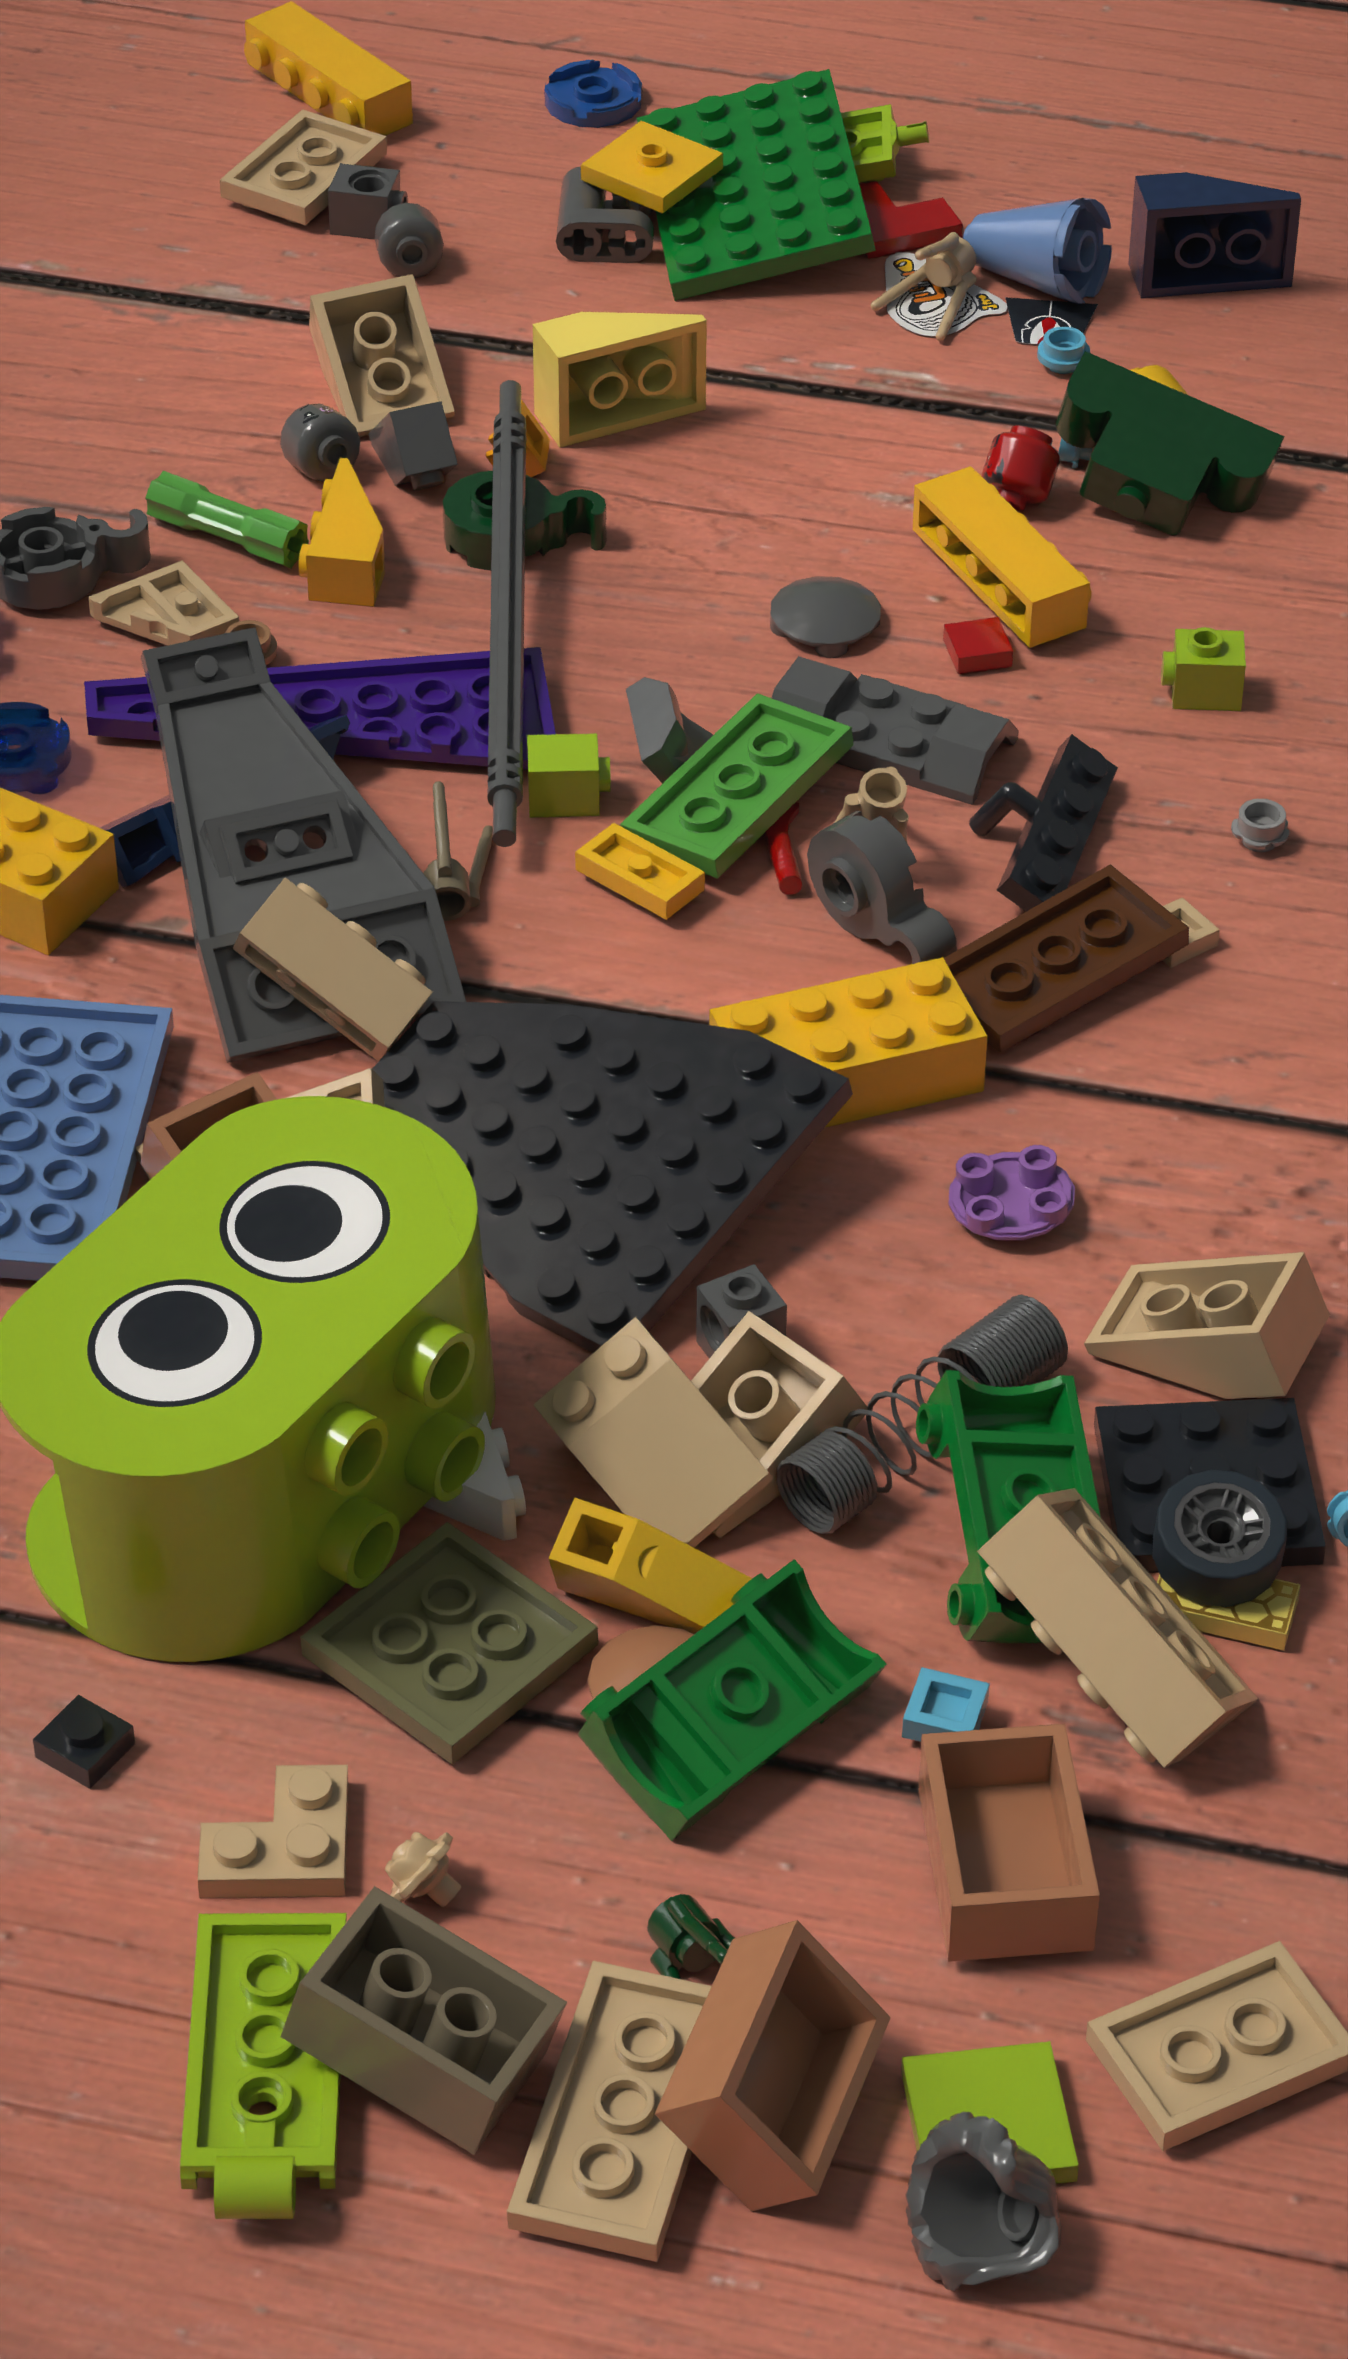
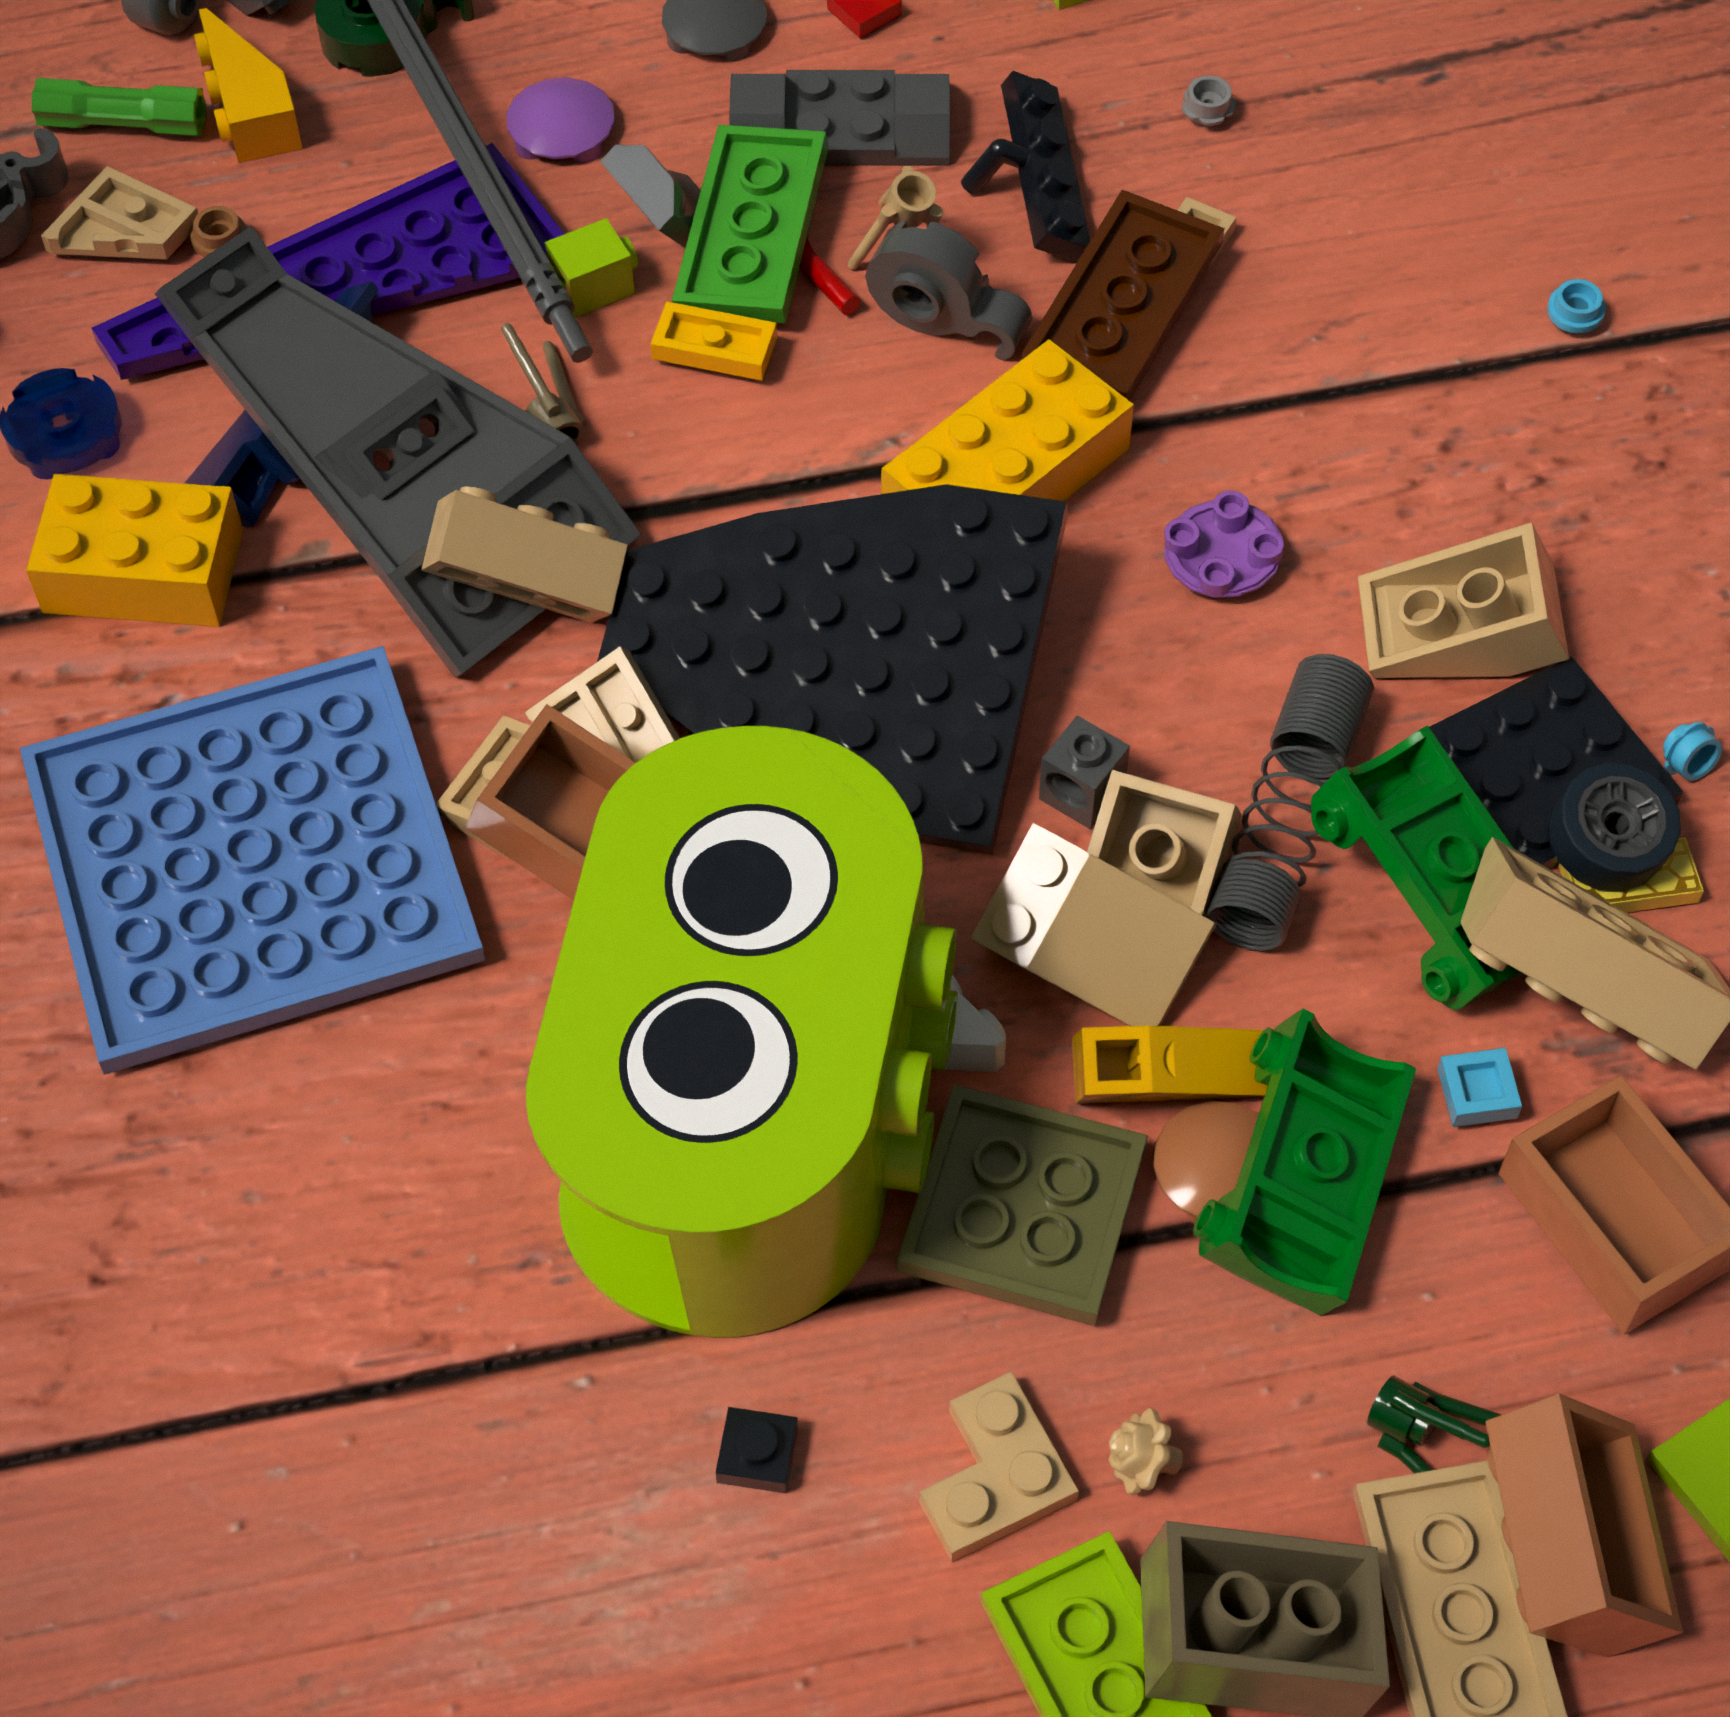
camera: 25 degrees left, 15 degrees up
none -> medium lavender dish [506,77,615,163]

